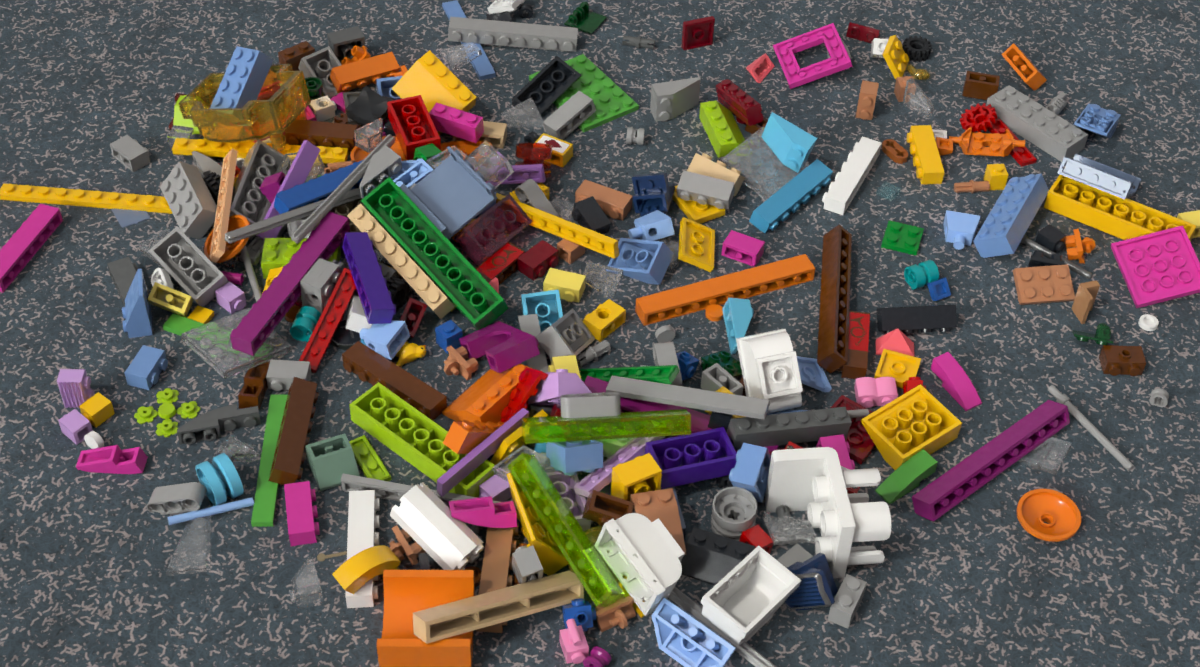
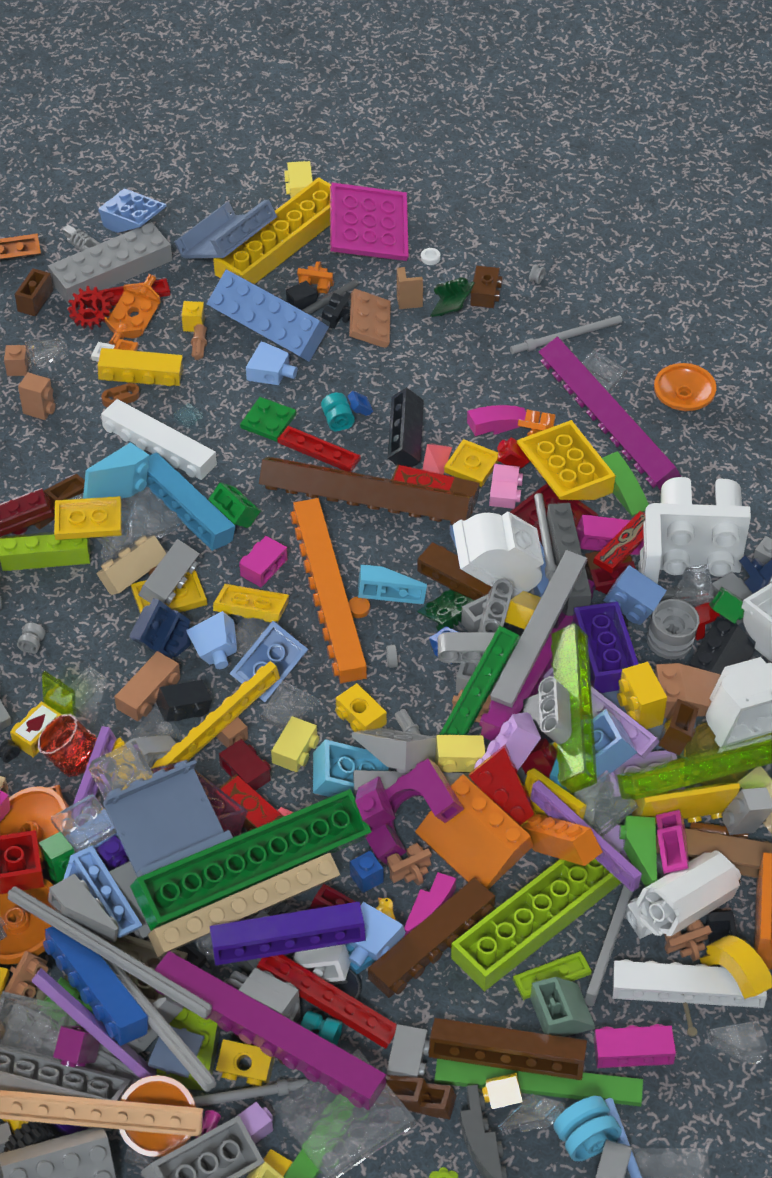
camera: 80 degrees left, 5 degrees up
none -> clear neon green piece [42,671,76,728]
none -> yellow plate [54,496,122,540]
none -> clear wing [60,666,107,724]
none -> sand blue piece [148,1027,204,1078]
none -> green brick [208,482,261,528]
none -> red tile [278,426,361,472]
none -> magenta slope [355,777,396,829]
none -> dark pink slope [403,872,456,938]
none -> light grey beam [478,578,513,633]
none -> brick [482,1073,523,1109]
none -> orange hips [517,409,555,436]
none -> bright green slope [619,816,657,887]
none -> green brick [709,587,744,624]

